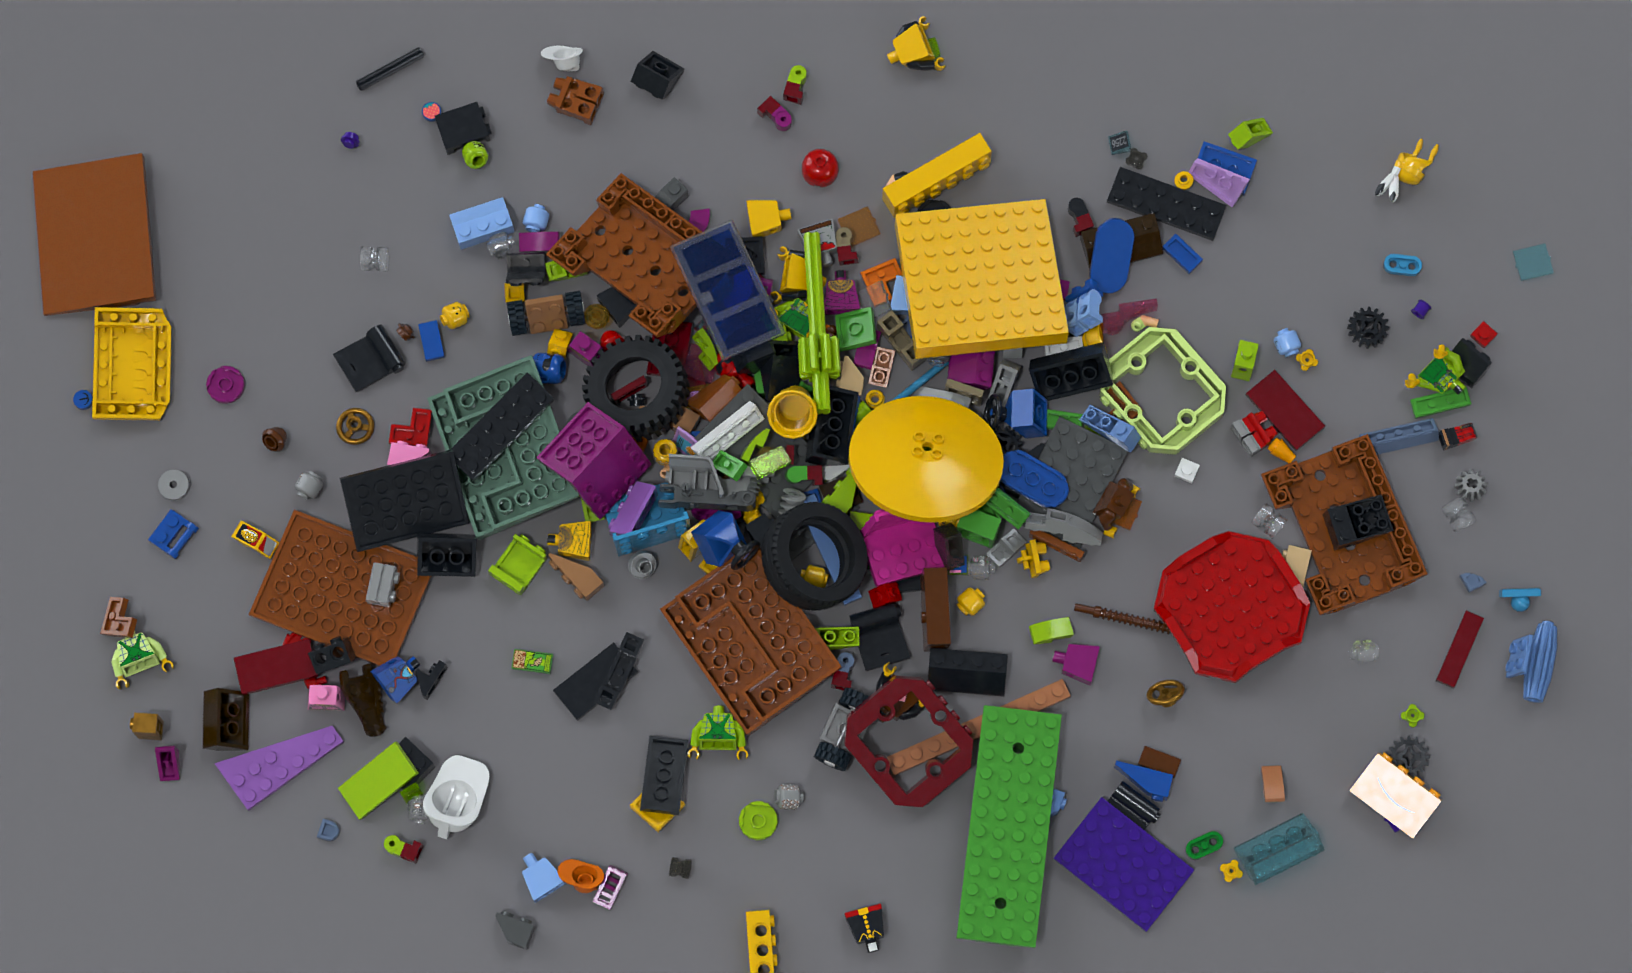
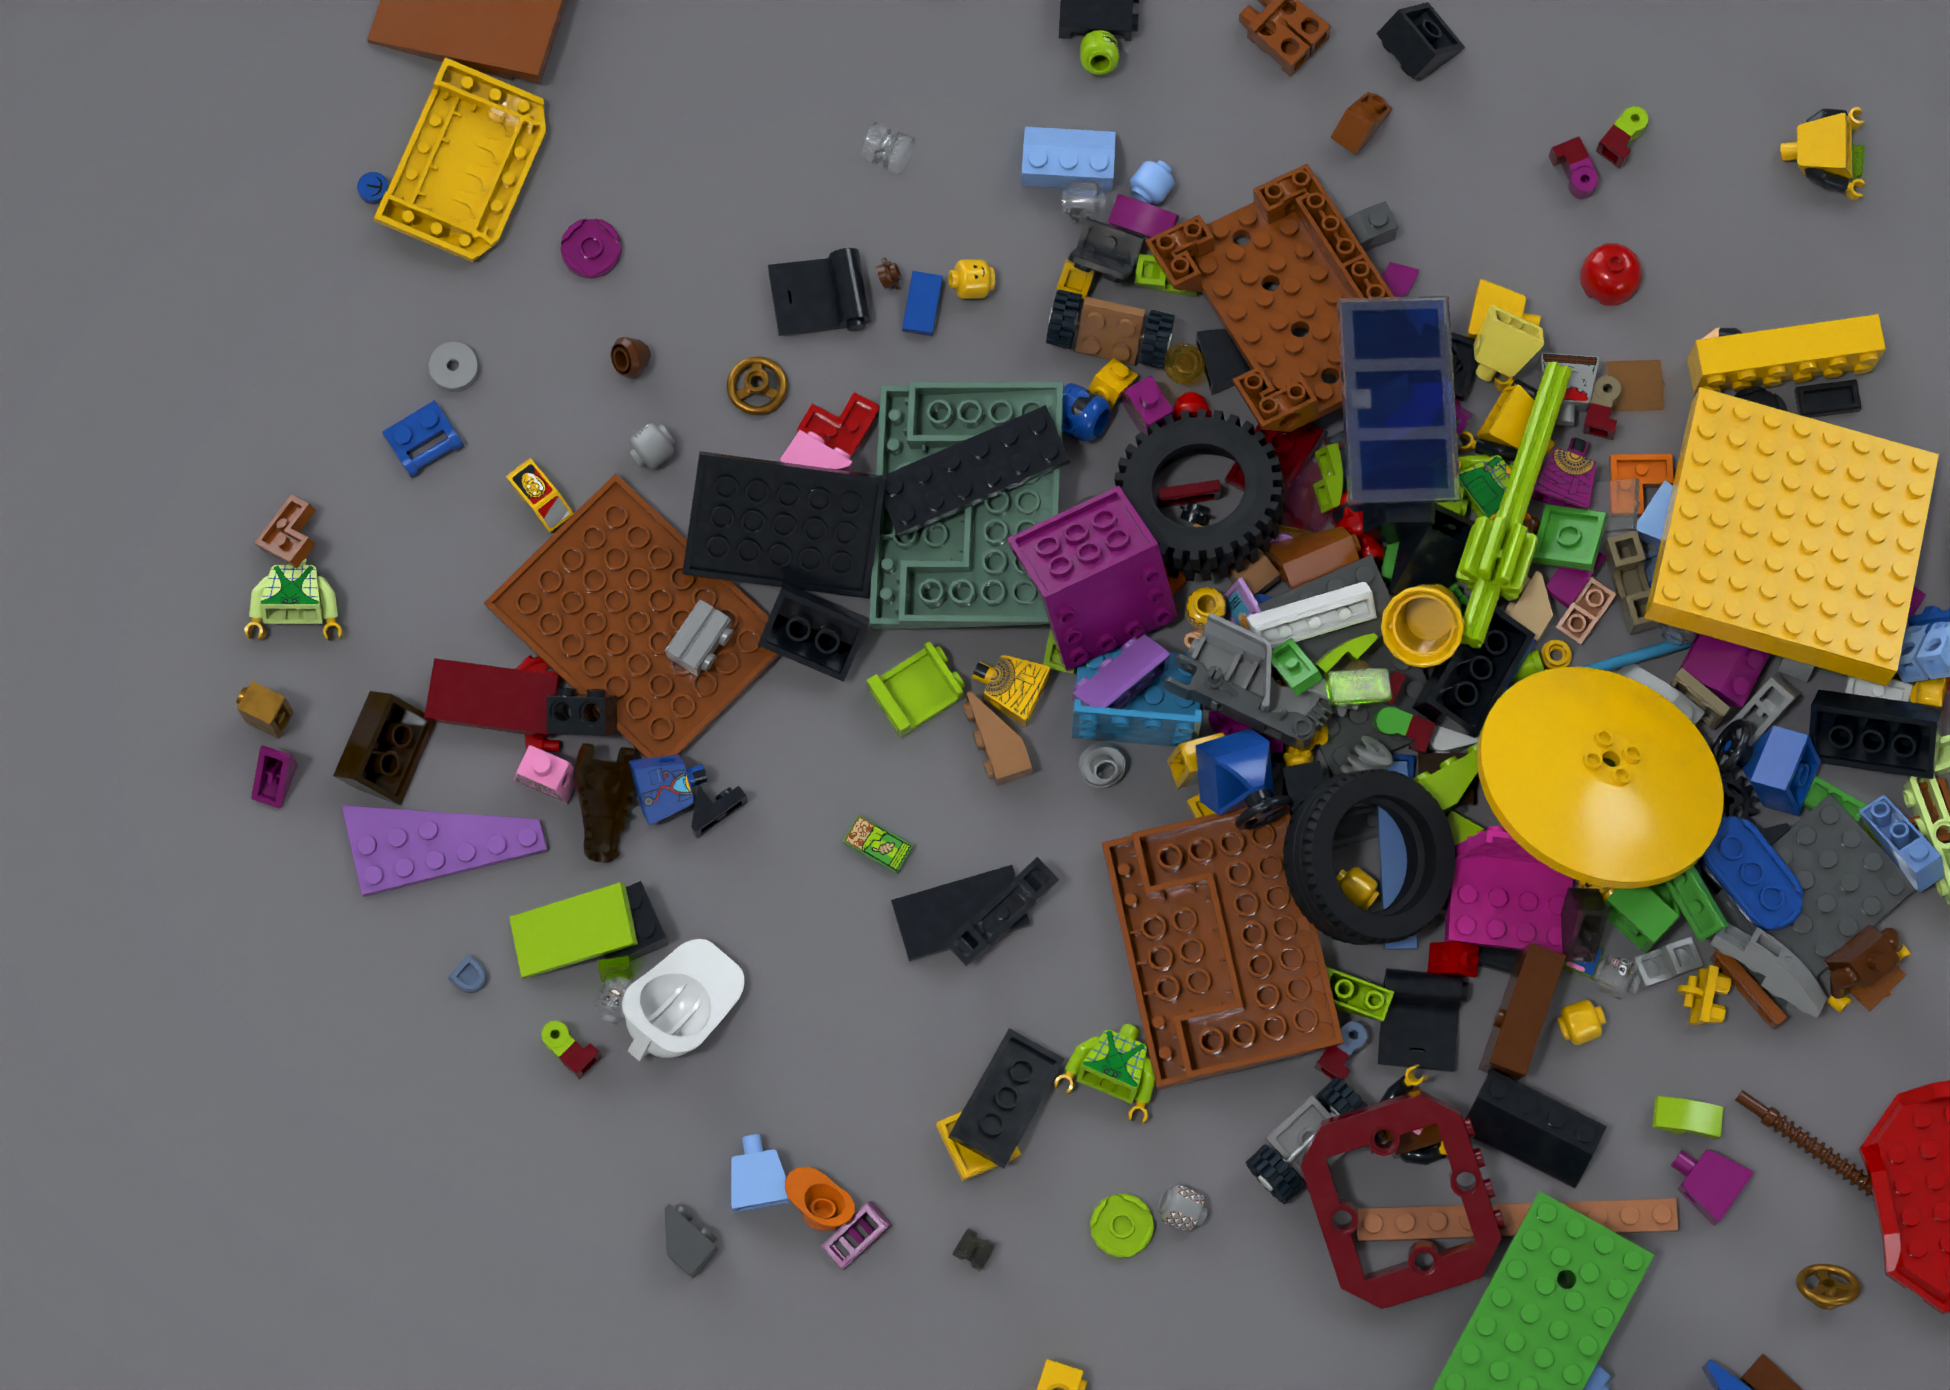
camera: 20 degrees right, 0 degrees up
none -> dark orange slope [1330,92,1393,154]
none -> light yellow torso [1473,305,1544,382]
none -> black tile [1794,379,1862,418]

